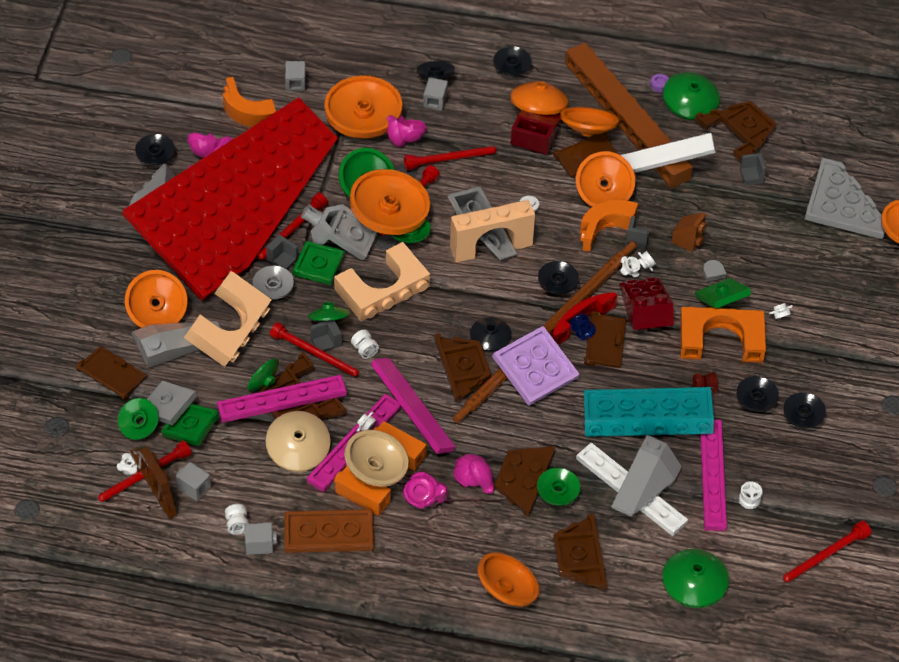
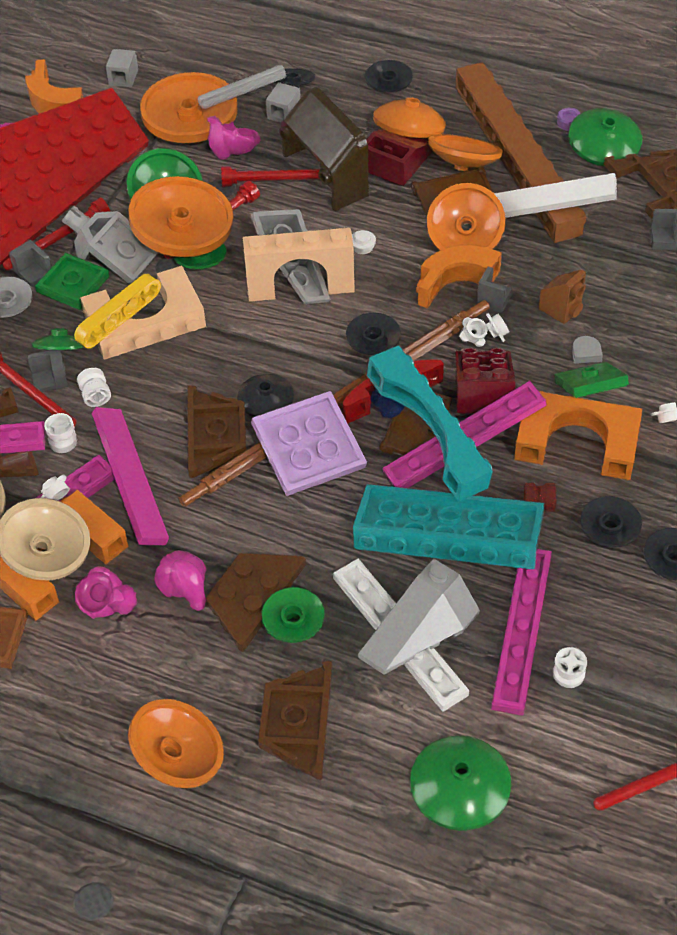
camera: 15 degrees right, 0 degrees up
none -> white wheel [44,413,77,453]
none -> yellow beam [74,273,161,348]
none -> light grey axle [198,65,286,109]
none -> dark brown windscreen [279,87,369,211]
none -> teal arch [367,345,493,502]
none -> dark pink tile [382,381,547,488]

